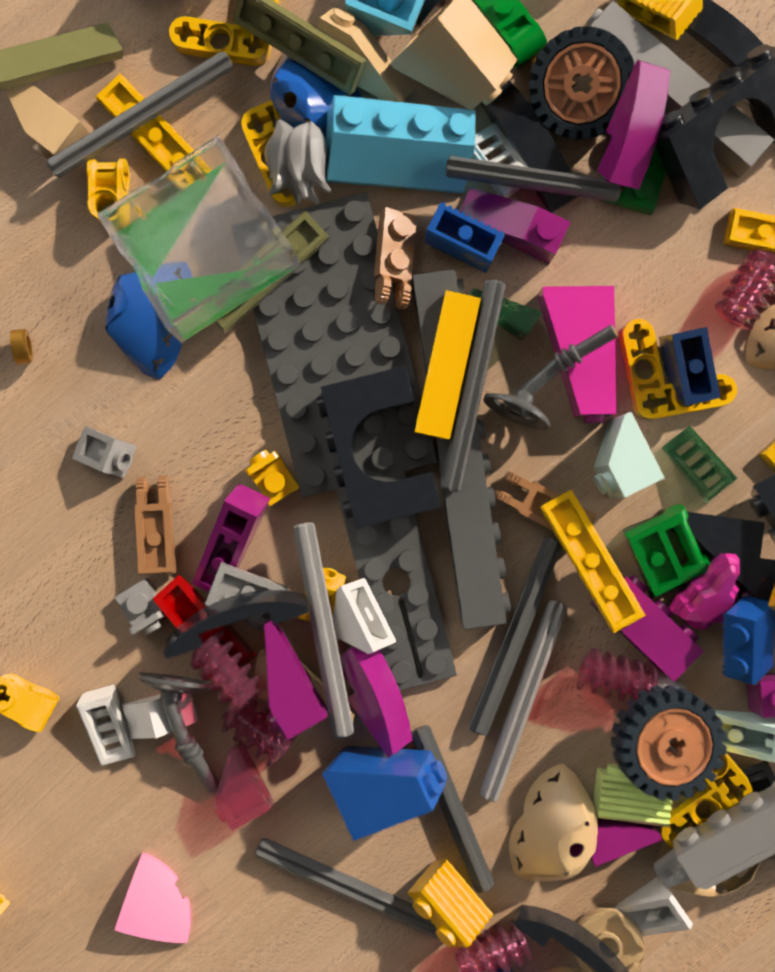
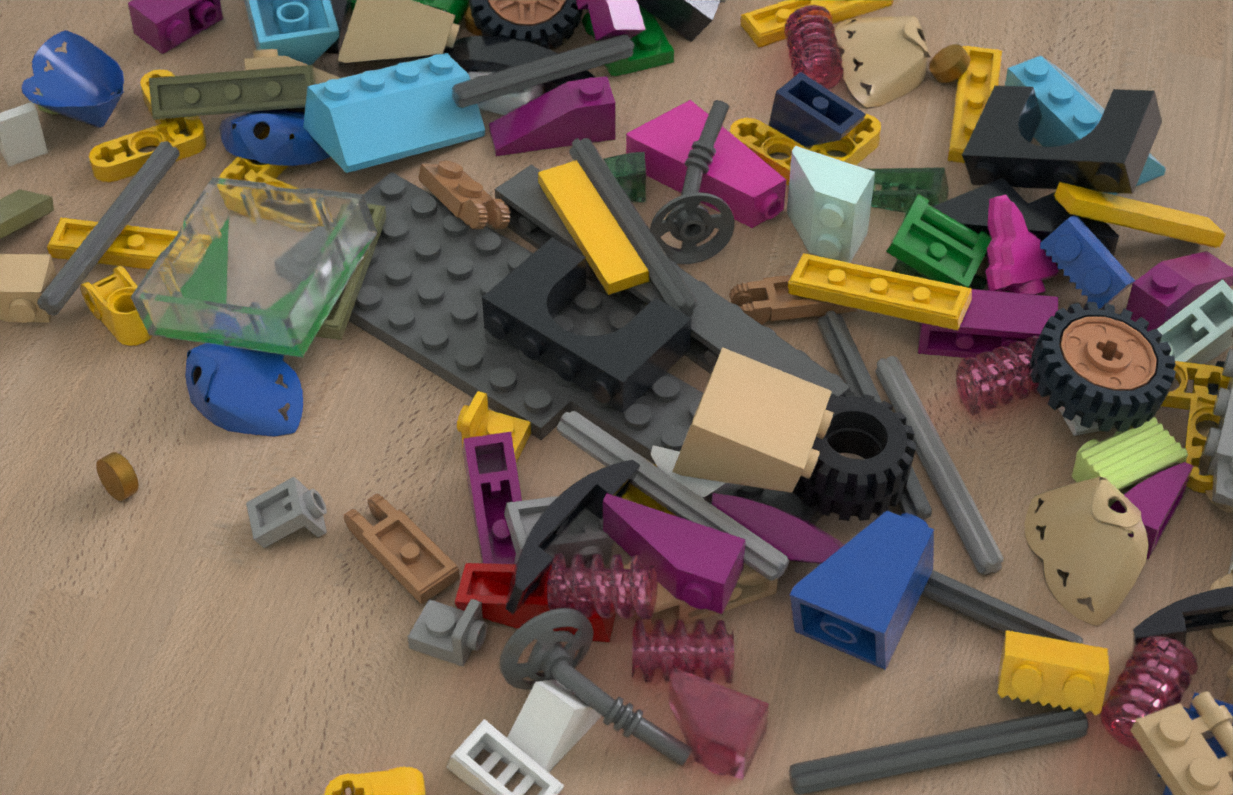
camera: 35 degrees left, 40 degrees down
light grey hair [264,120,331,204] -> none
blue brick [424,202,505,273] -> none
none -> tan slope [672,347,833,493]
none -> black tyre [794,392,916,521]

